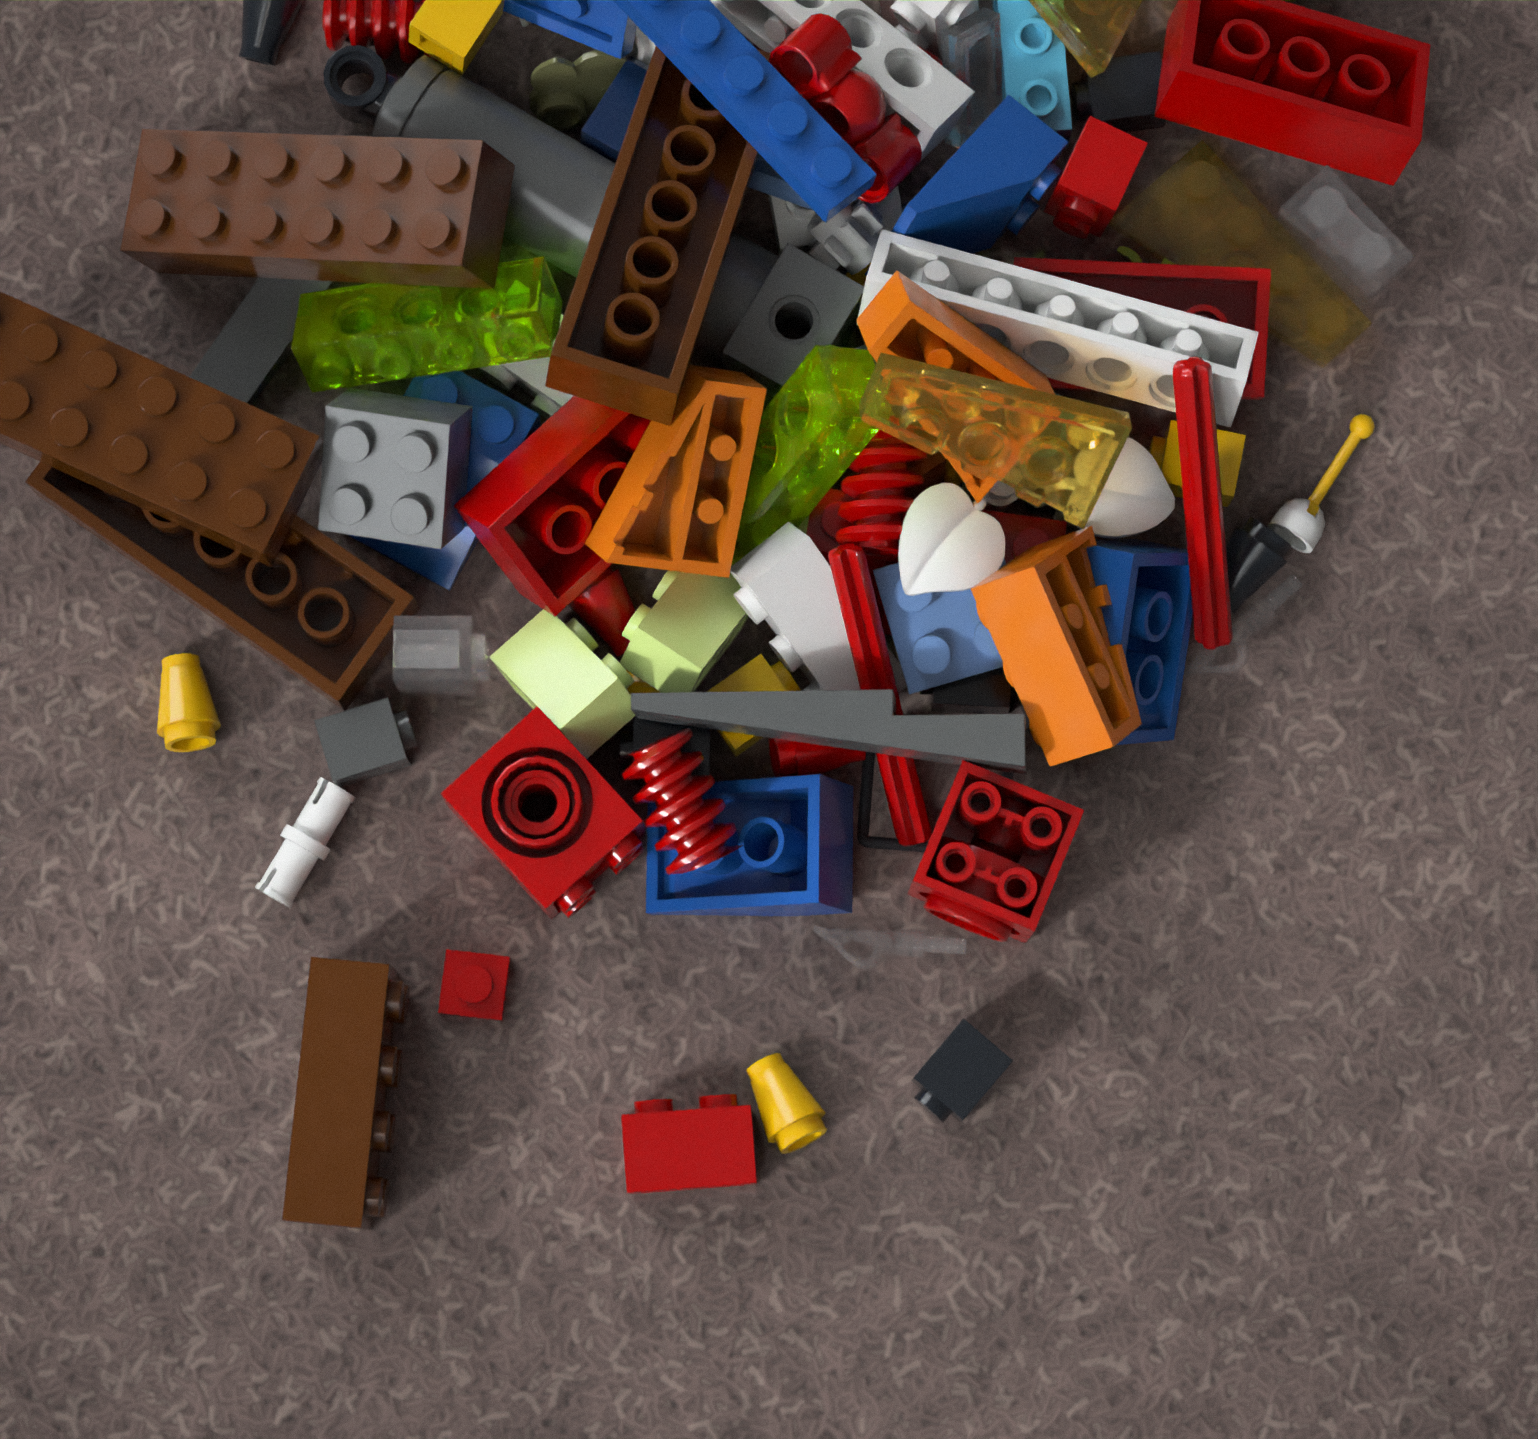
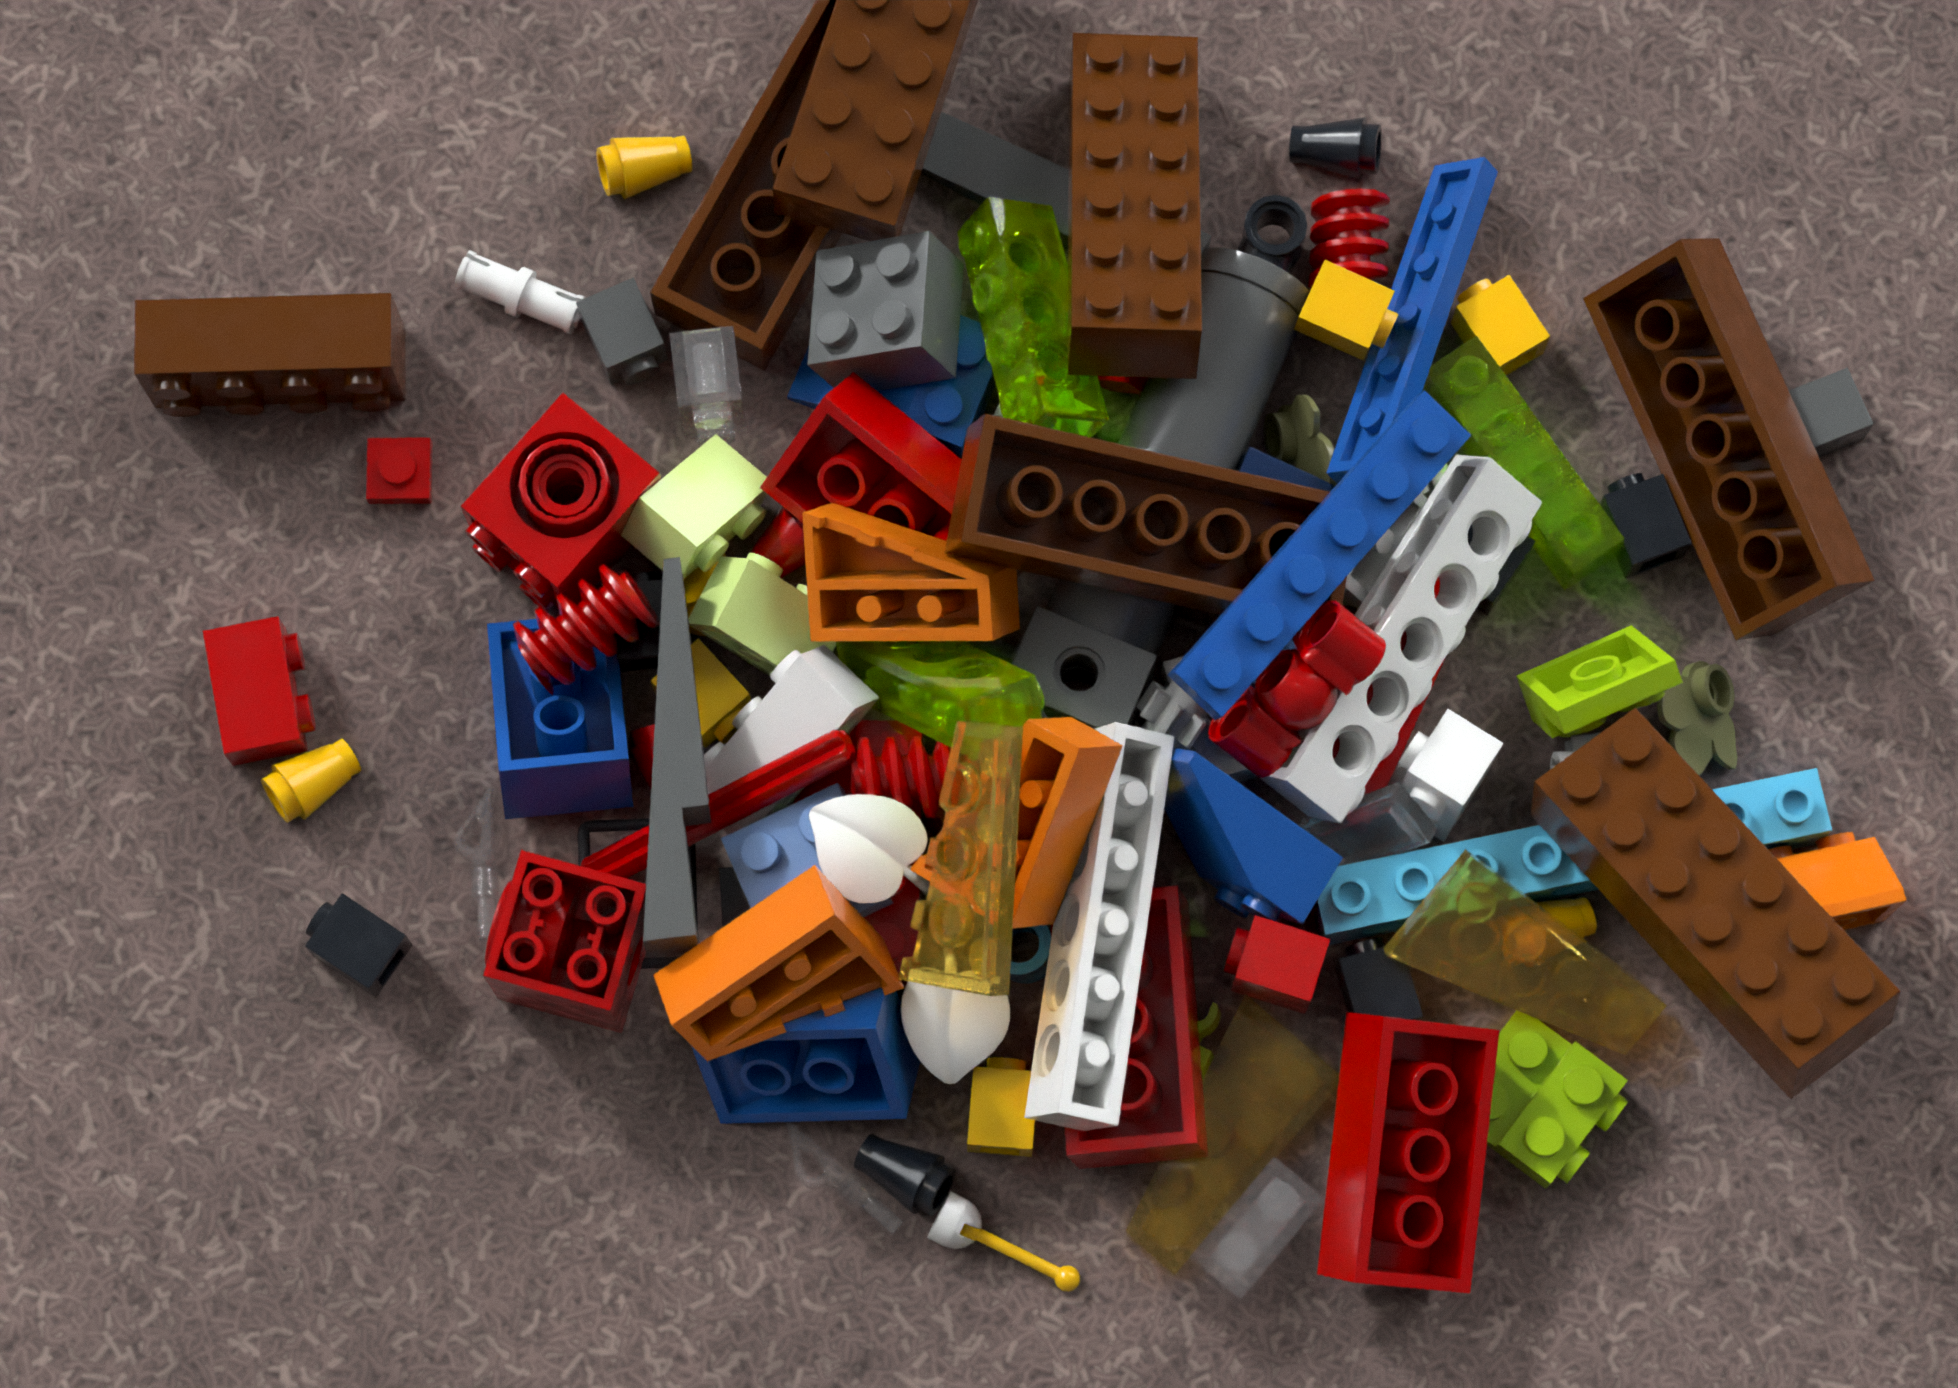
camera: 85 degrees right, 5 degrees down
red axle [1172,356,1233,650] -> none

